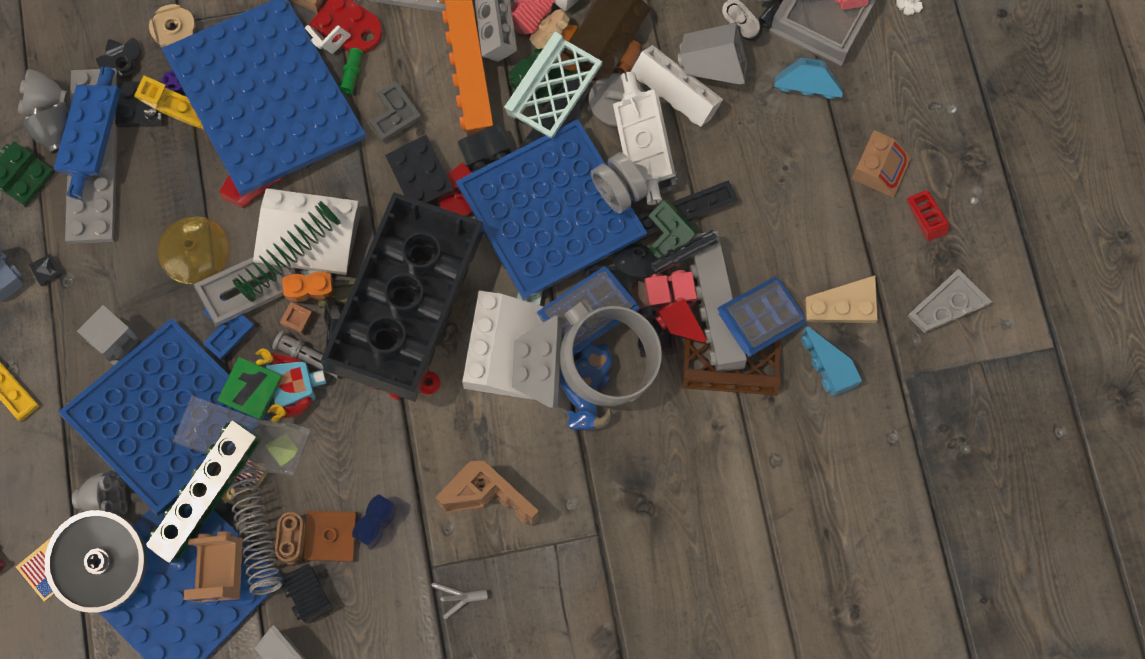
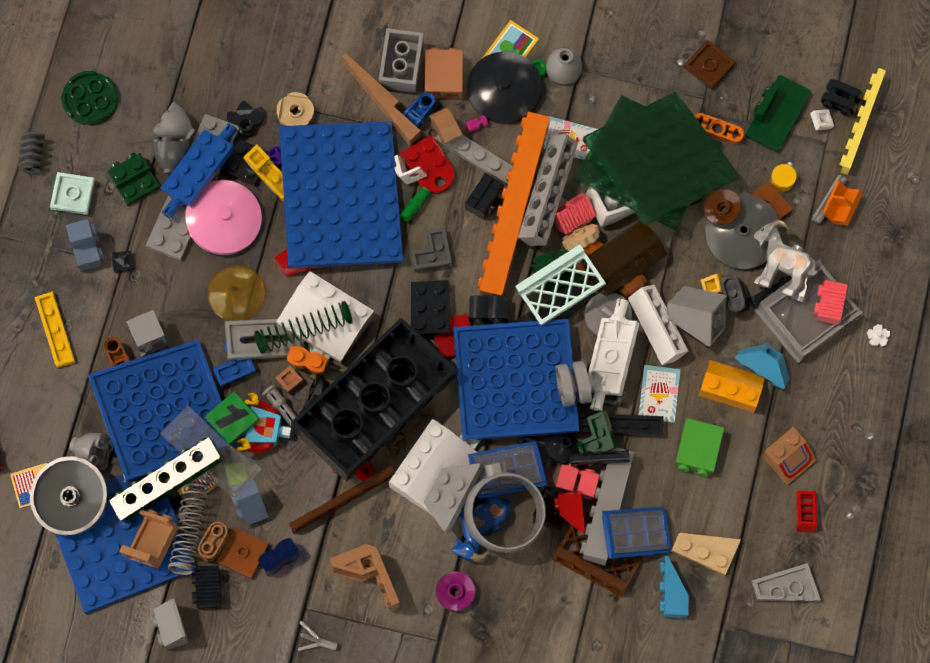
camera: 25 degrees right, 0 degrees up
none -> dark orange piece [104,336,130,367]
none -> bright pink dish [185,180,262,255]
none -> sand blue brick [231,479,268,526]
none -> reddish brown tile [289,466,395,534]
none -> magenta dish [436,572,475,611]
none -> black brick [465,173,504,219]
none -> sticker [639,365,681,423]
none -> bright green panel [674,418,724,477]
none -> light orange slope [699,360,765,413]
none -> yellow slope [700,274,723,293]

